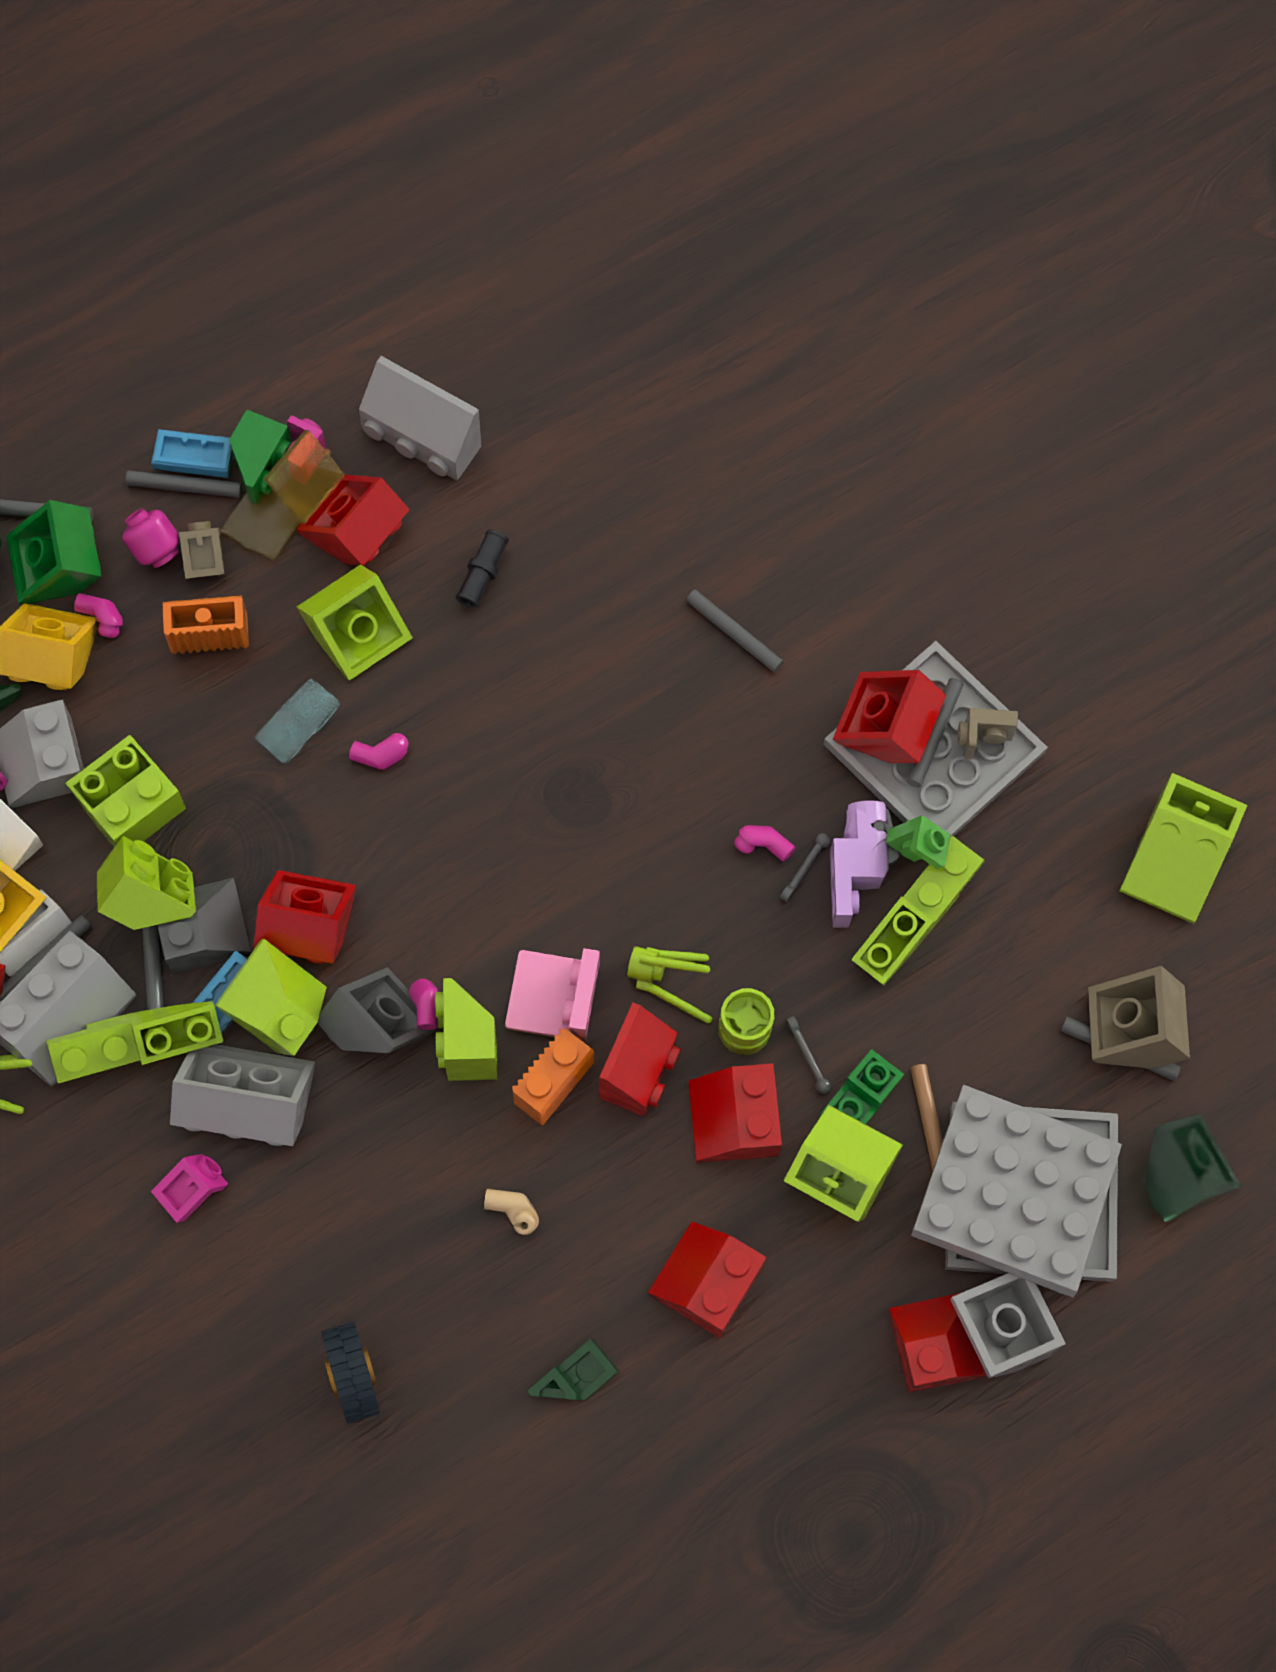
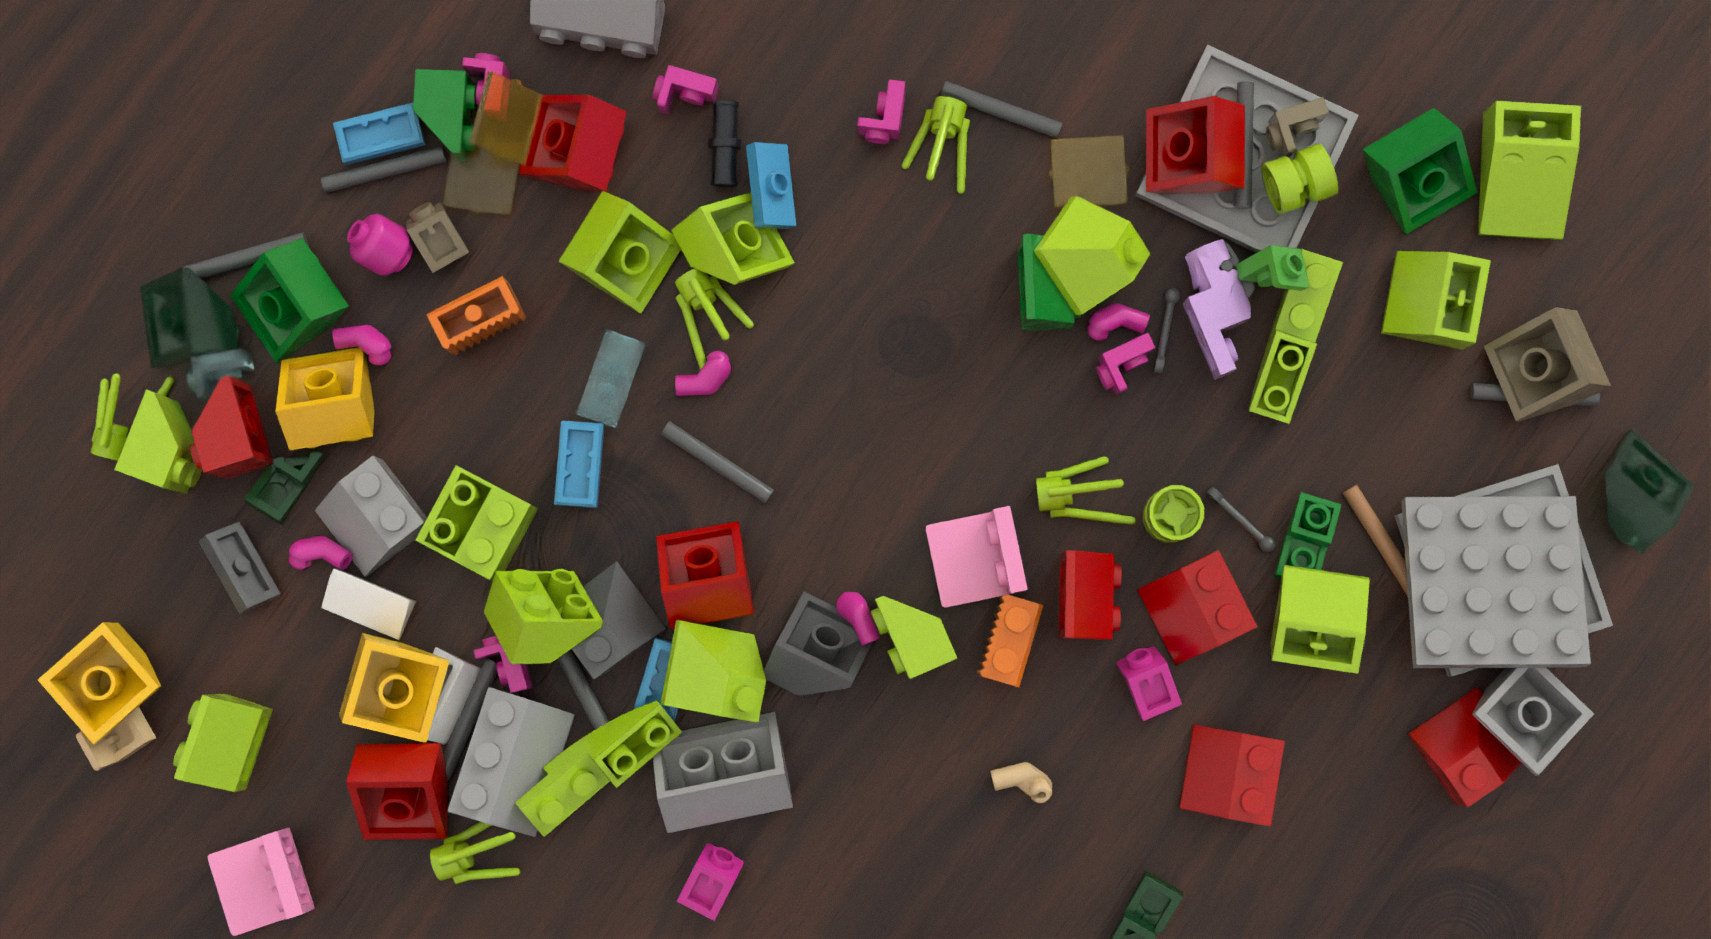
camera: 15 degrees left, 15 degrees up
none -> dark pink bracket [473,636,533,693]
none -> dark azure plate [554,421,605,508]
none -> dark pink bracket [653,65,719,115]
none -> dark grey bar [661,421,775,504]
none -> lime slope [671,192,795,285]
none -> lime plant [675,269,754,370]
none -> dark azure plate [746,142,796,229]
none -> dark pink bracket [857,79,906,144]
none -> lime plant [901,96,970,194]
none -> green slope [1017,234,1081,331]
none -> lime slope [1034,196,1150,315]
none -> clear yellow piece [1048,136,1130,208]
none -> dark pink bracket [1096,333,1155,395]
none -> dark pink bracket [1117,646,1182,721]
none -> lime wheel [1261,143,1338,215]
none -> green slope [1362,108,1477,234]
none -> lime slope [1381,251,1491,350]

